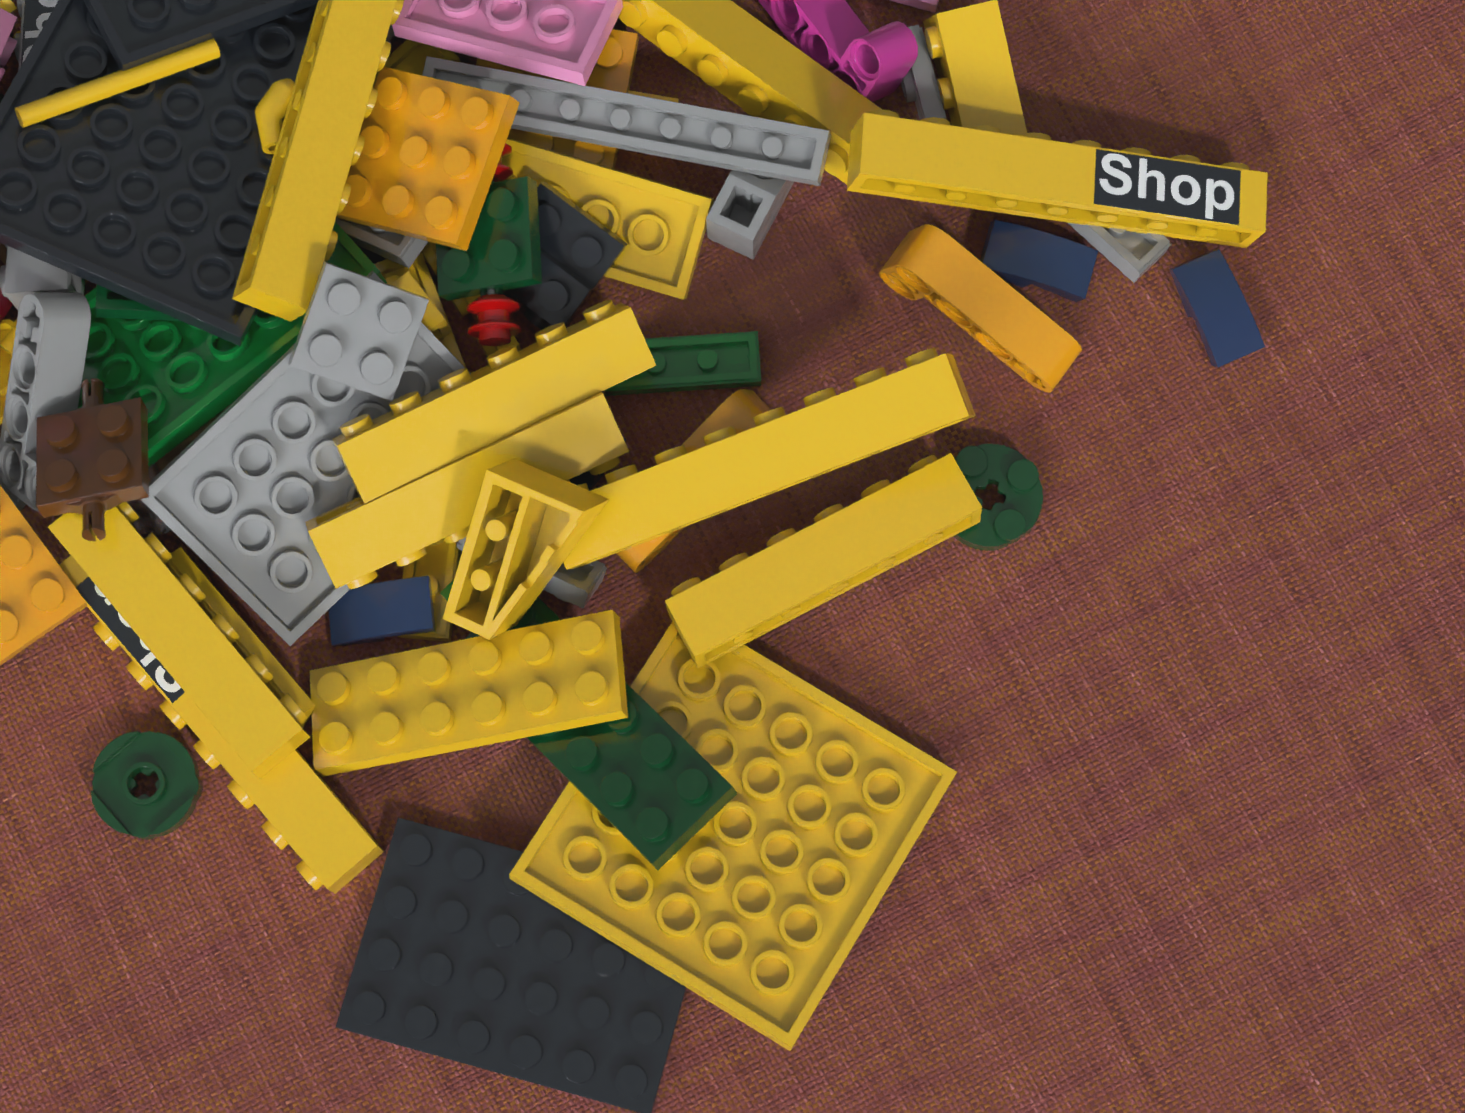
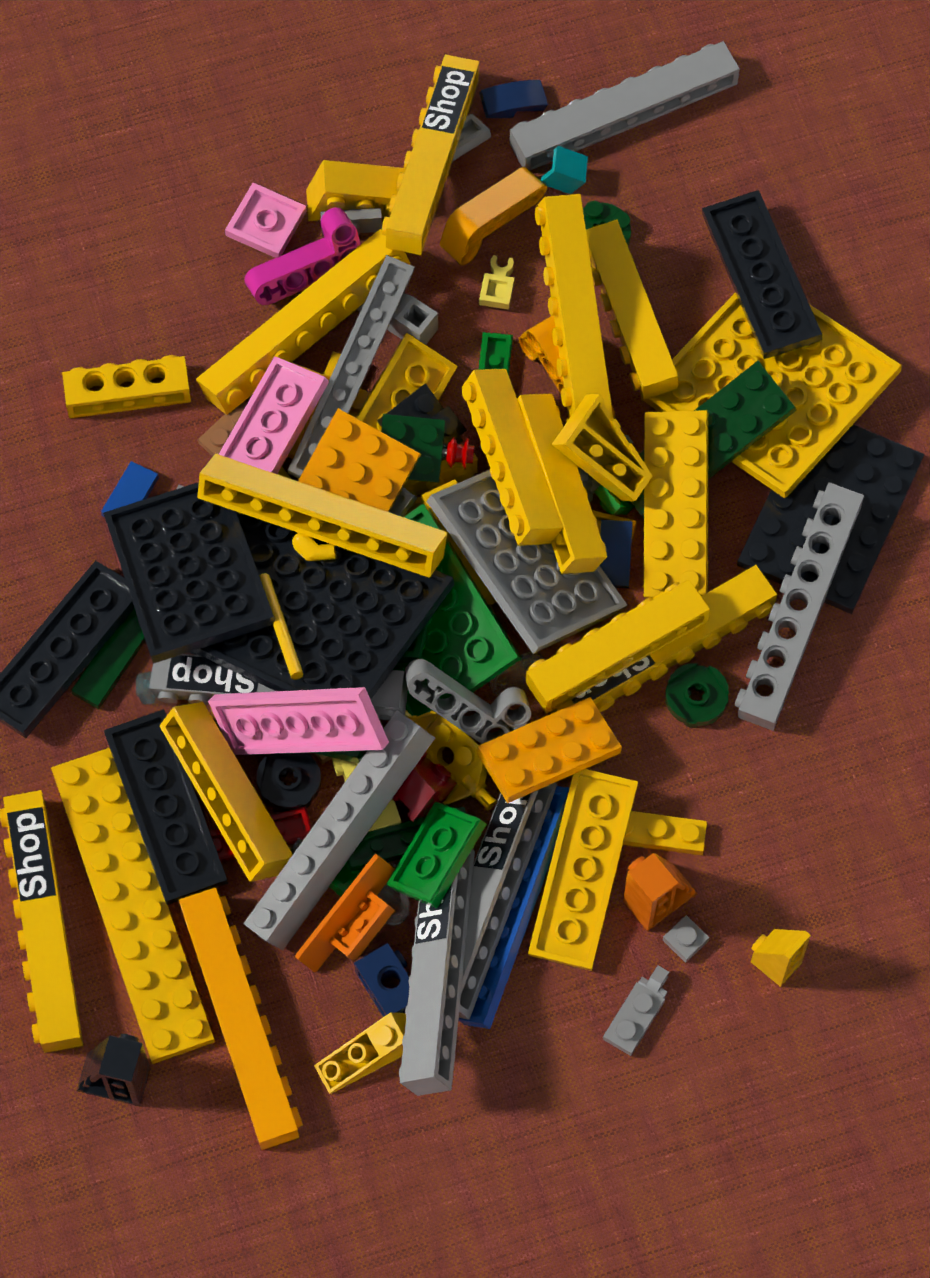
camera: 85 degrees left, 10 degrees down
reddish brown plate [36,378,149,541] -> none
light grey plate [288,261,429,401] -> none
dark blue slope [980,220,1098,302] -> none
none -> light yellow plate [479,255,514,310]
none -> light grey brick [510,41,740,170]
none -> teal panel [541,146,588,194]
none -> black plate [702,190,822,359]
none -> light grey brick [734,482,864,731]

